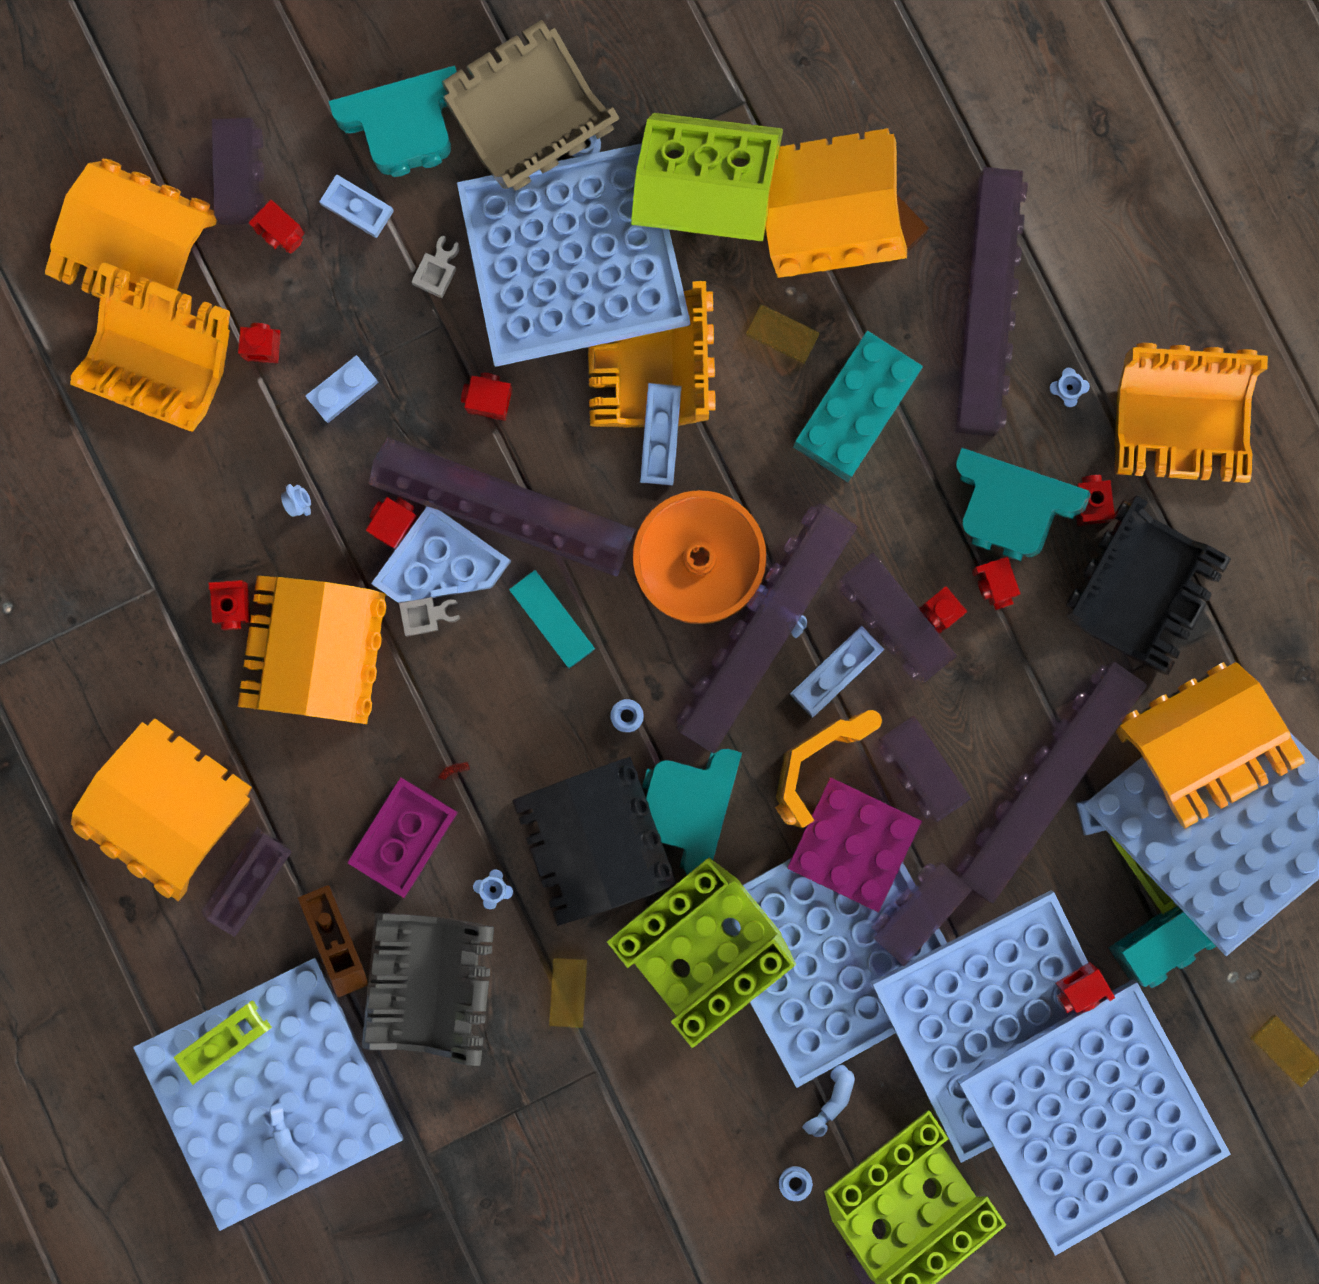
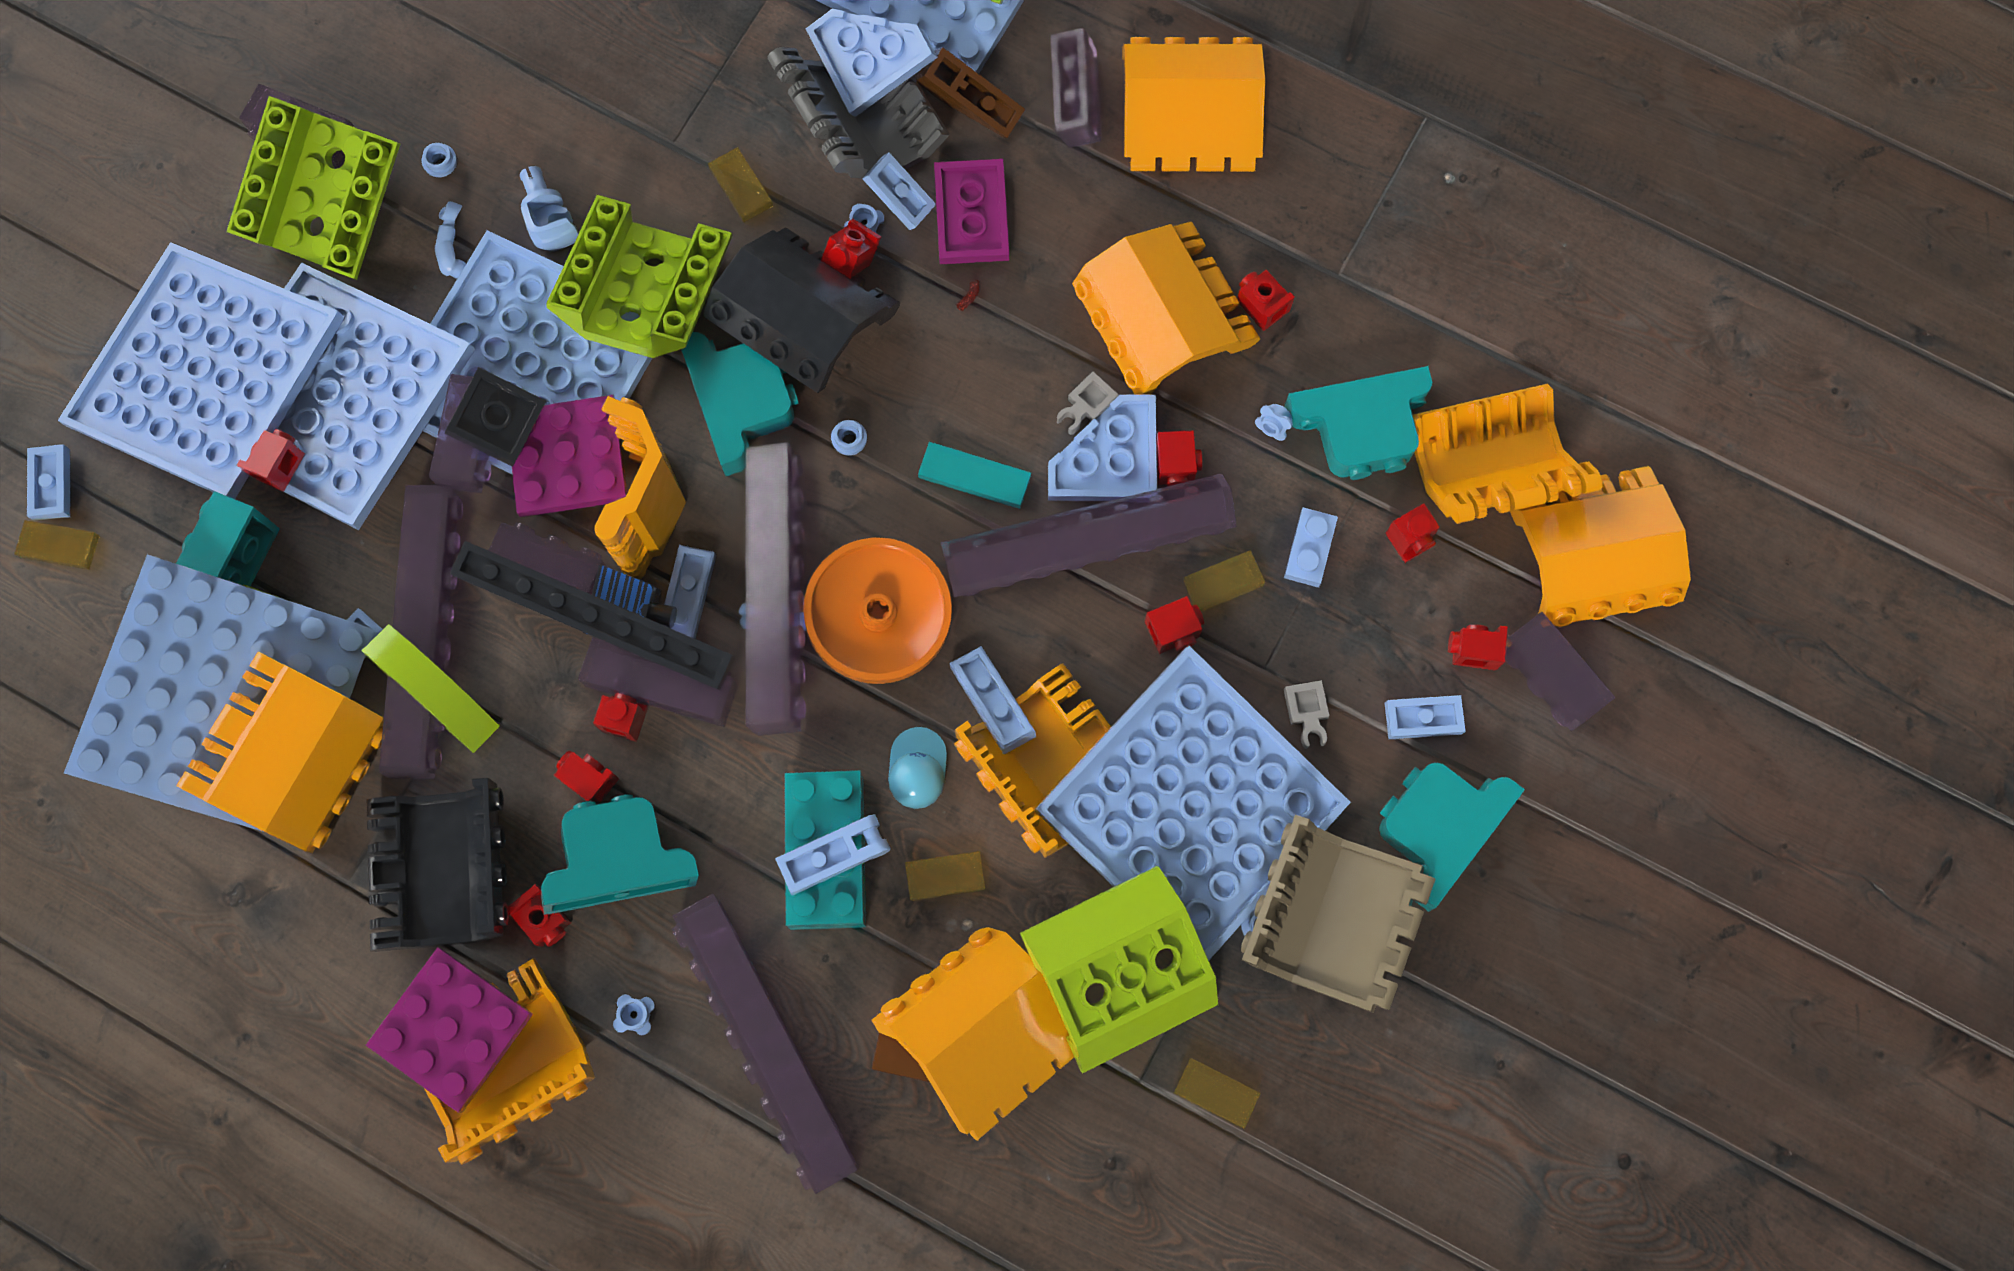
camera: 145 degrees right, 10 degrees down
none -> light blue plate [27,444,70,521]
none -> lime slope [361,624,500,753]
none -> magenta plate [365,947,533,1113]
none -> black plate [444,367,546,467]
none -> black plate [450,541,736,691]
none -> light blue piece [520,166,579,252]
none -> torso [583,565,677,639]
none -> light blue plate [775,814,891,895]
none -> light blue plate [806,9,938,117]
none -> red brick [821,218,881,279]
none -> light blue plate [862,152,936,230]
none -> medium azure cap [888,727,947,809]
none -> clear yellow tile [1173,1058,1261,1129]
none -> clear yellow tile [1183,550,1265,611]
none -> teal brick [1284,366,1432,480]

